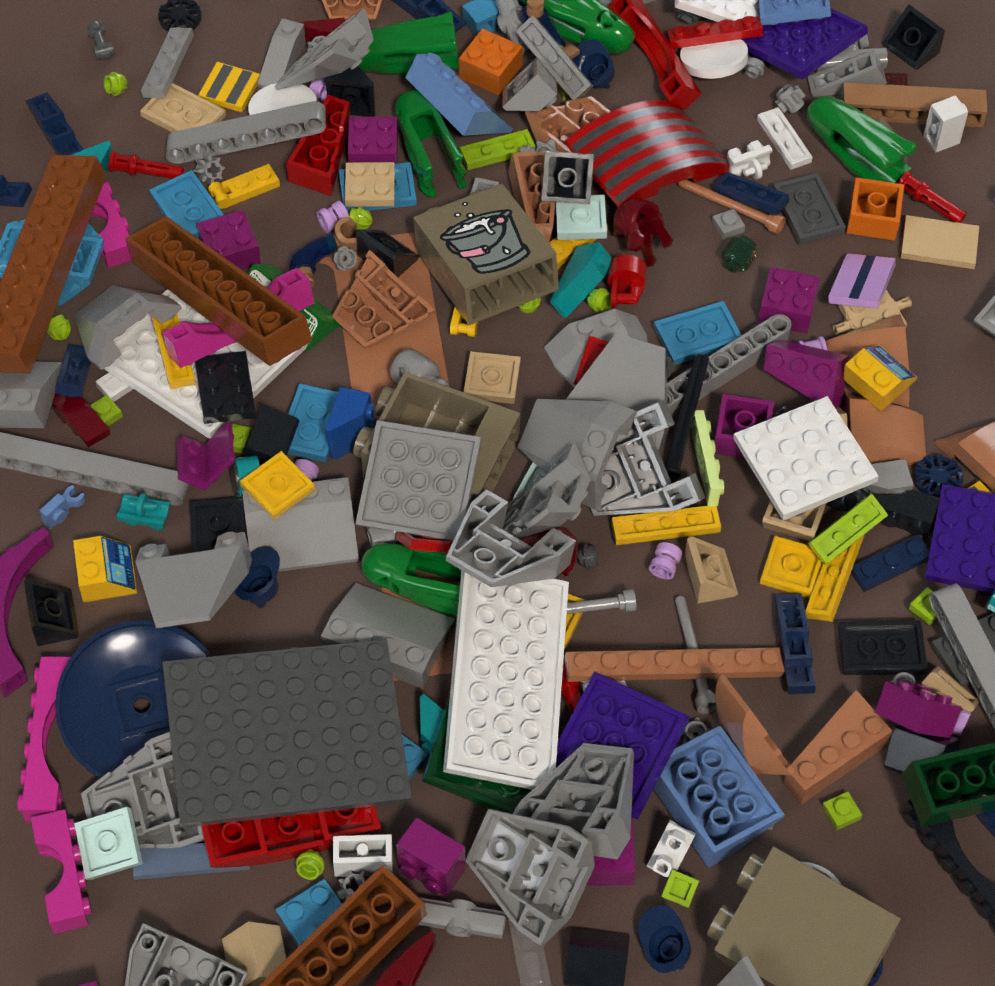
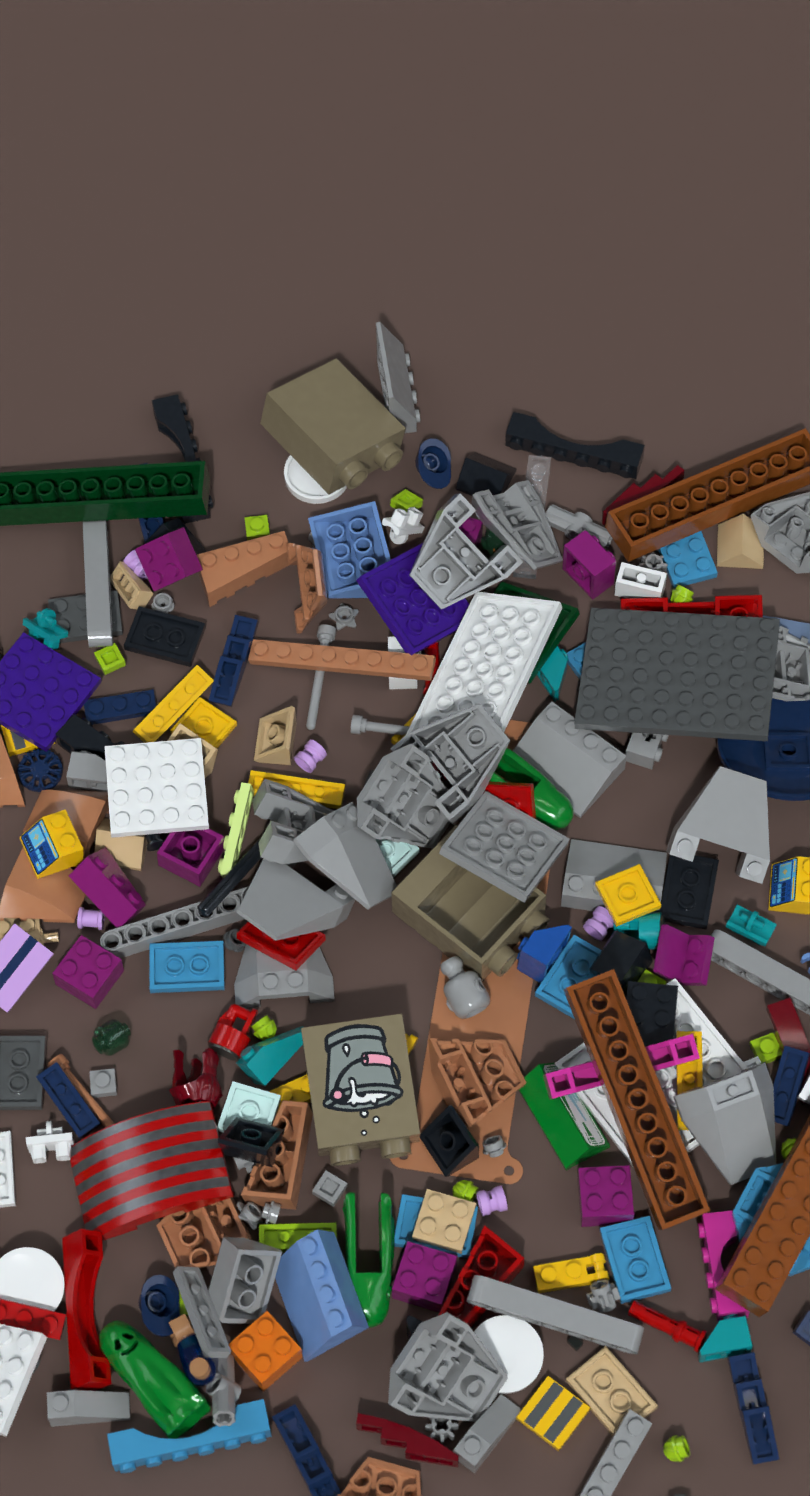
camera: 160 degrees left, 5 degrees up
dark blue piece [234,547,280,608] -> none
piece [289,217,357,288] -> none
green piece [358,12,459,75] -> none
tan plate [464,351,521,404] -> none
lime plate [808,494,888,564] -> none

